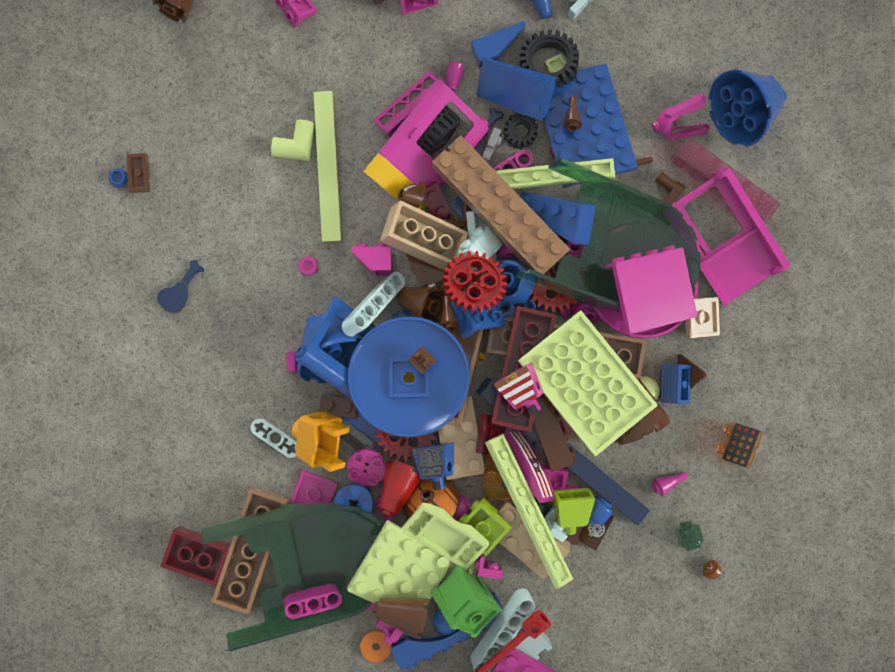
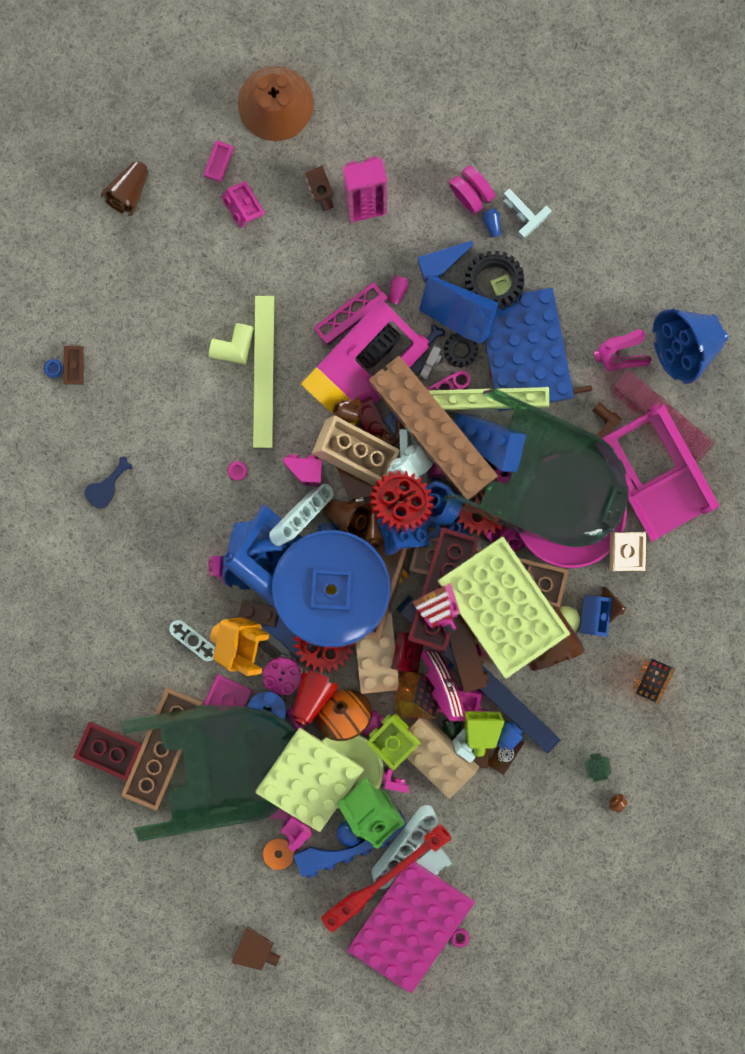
camera: 10 degrees right, 0 degrees up
dark pink beam [283,584,342,619] -> none
reddish brown cone [372,598,429,639] -> none
yellowish green slope [401,503,489,570] -> none
reddish brown tile [408,346,436,375] -> none
torso [412,442,454,490] -> none
yellowish green tile [485,434,573,589] -> none
reddish brown cone [563,96,582,131] -> none
dark pink panel [605,245,698,335] -> none
dark pink cone [652,472,688,496] -> none

